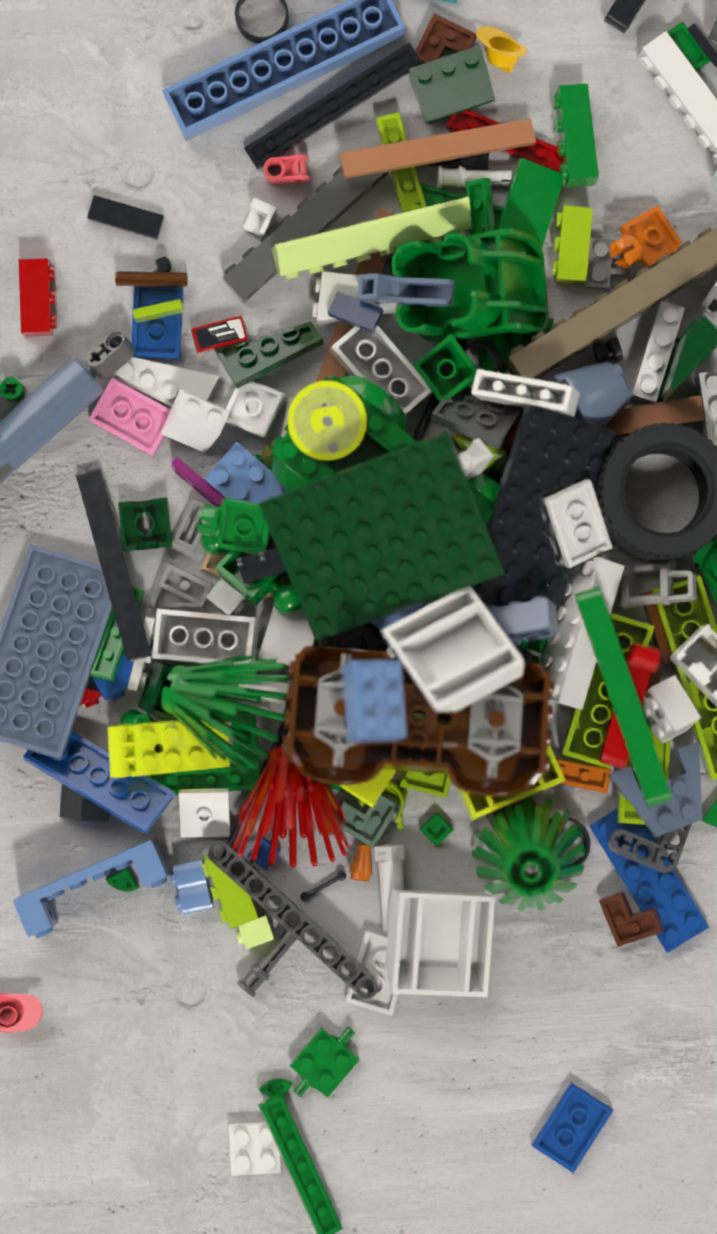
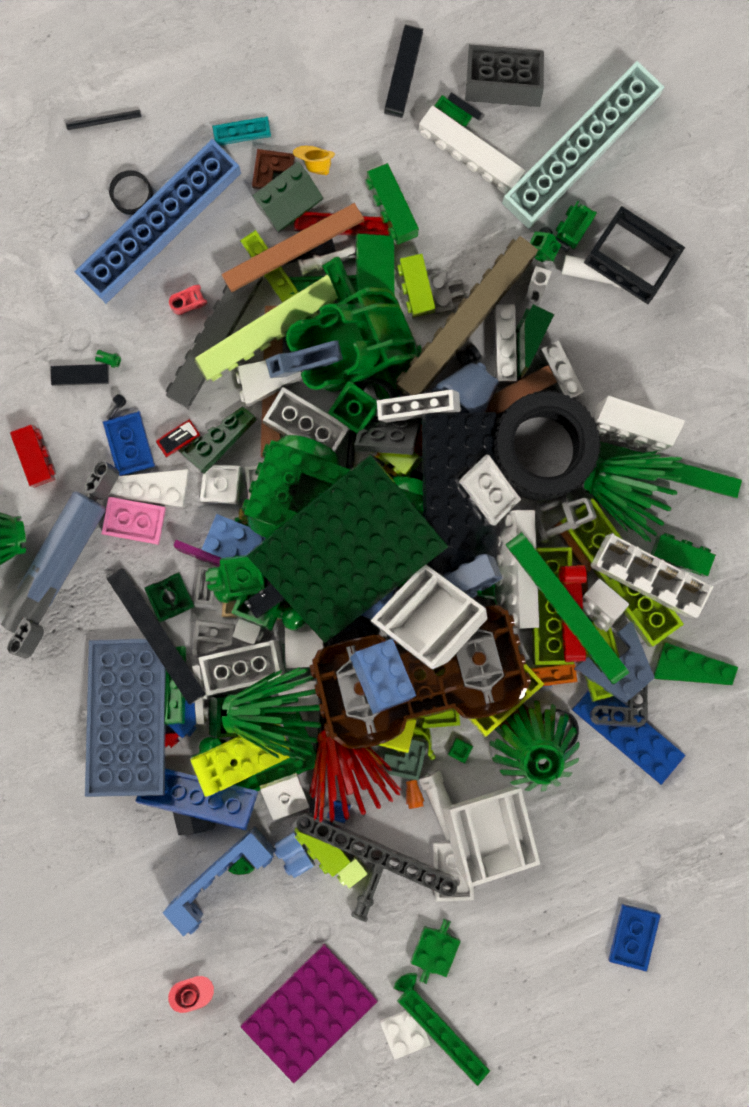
camera: 20 degrees left, 0 degrees up
green bush [0,377,25,402] -> none
reddish brown axle [115,271,188,287] -> none
lime tile [132,299,184,323] -> none
white slope [161,388,230,453] -> none
white panel [243,198,277,238] -> none
black tile [244,42,422,170] -> none
neon yellow piece [288,381,367,460] -> none
black hinge [300,871,346,902] -> none
tile [328,292,384,333] -> none
white panel [458,438,493,479] -> none
copper plate [599,891,664,947] -> none
orange plate [609,205,682,268] -> none
none -> green pin [95,350,121,368]
none -> magenta plate [240,943,378,1083]

